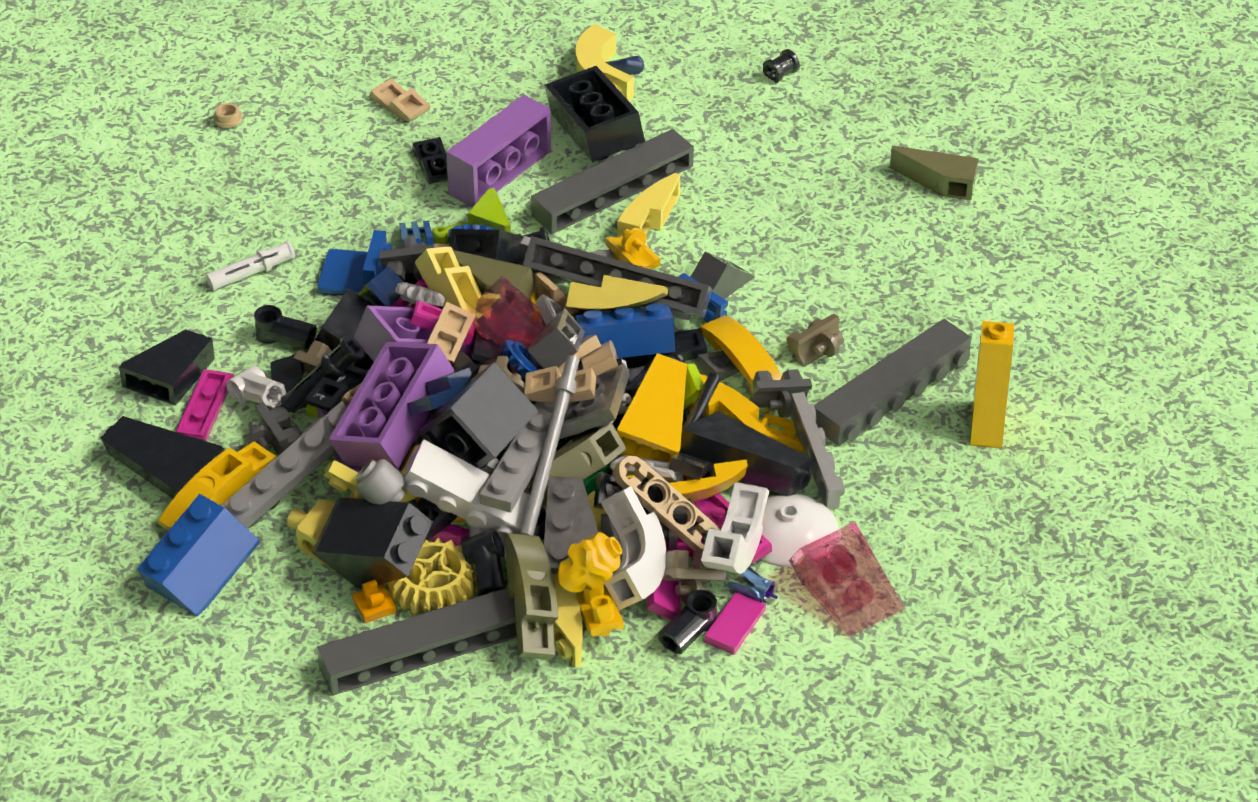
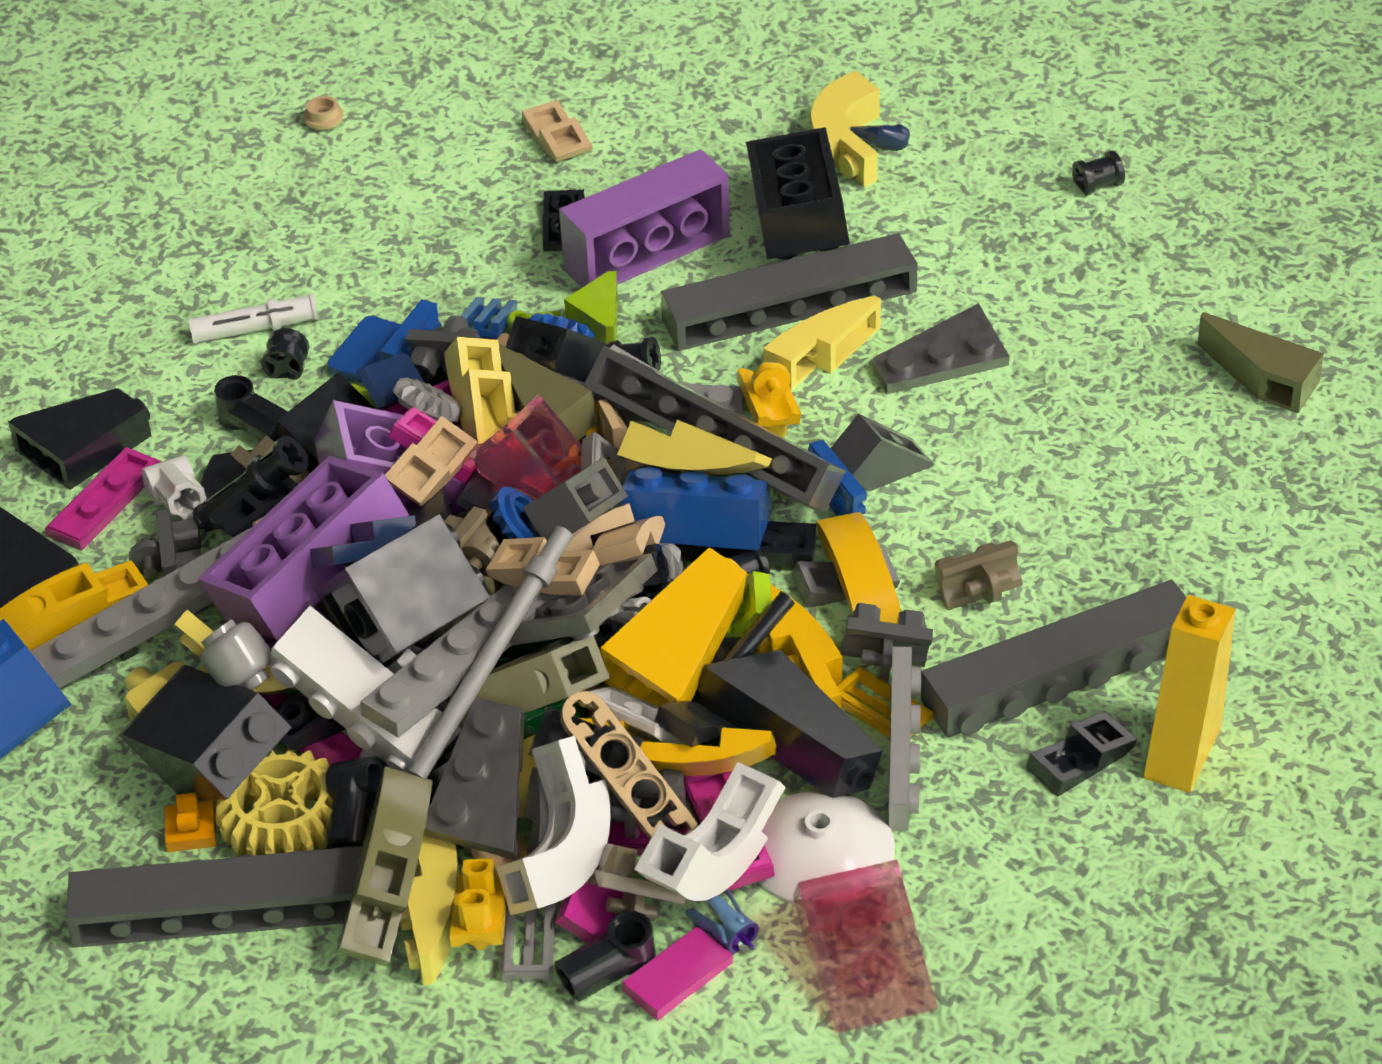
camera: 20 degrees right, 0 degrees up
yellow head [558,532,622,592] -> none
none -> black wheel [261,328,310,380]
none -> light grey tile [501,903,556,983]
none -> flat silver wing [873,303,1009,394]
none -> black slope [1026,711,1137,797]

